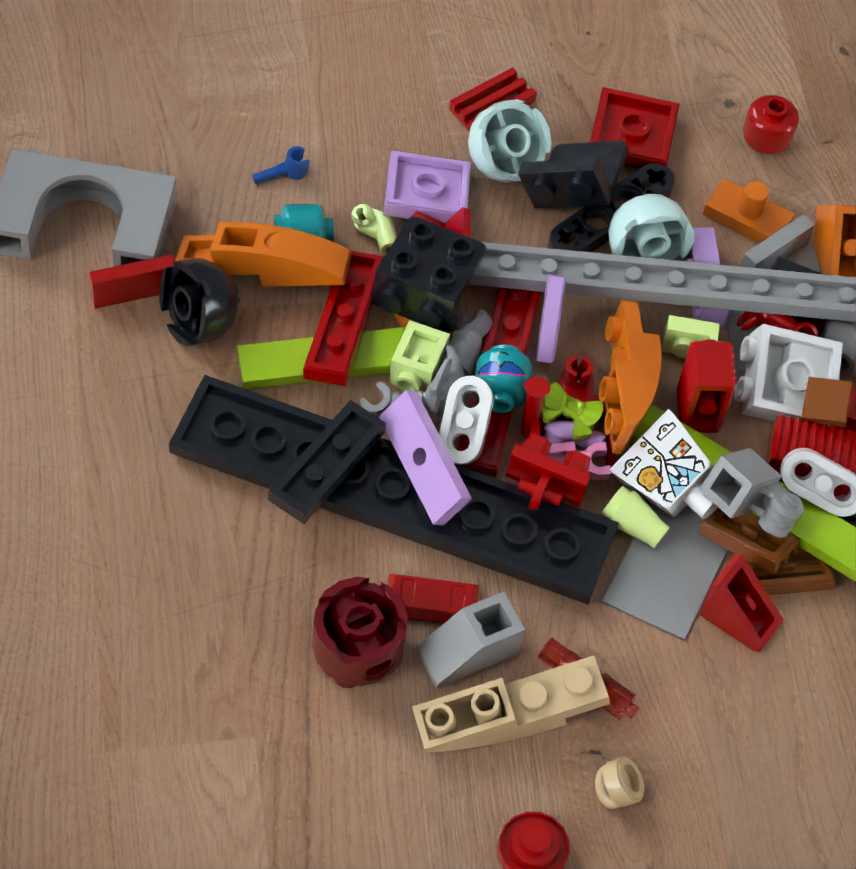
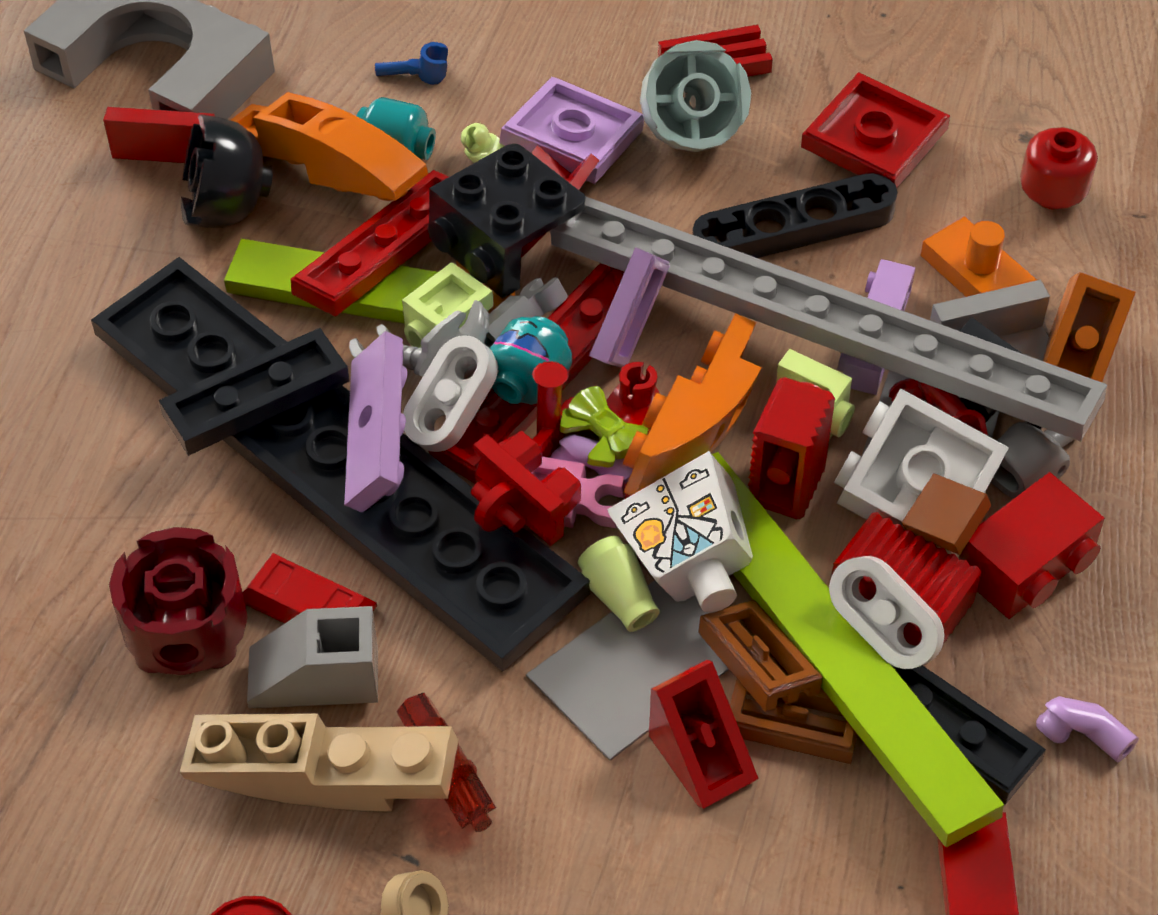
camera: 30 degrees right, 5 degrees down
black bracket [518,140,629,208] -> none
light aqua cylinder [608,194,694,260] -> none
light grey brick [699,448,804,538] -> none

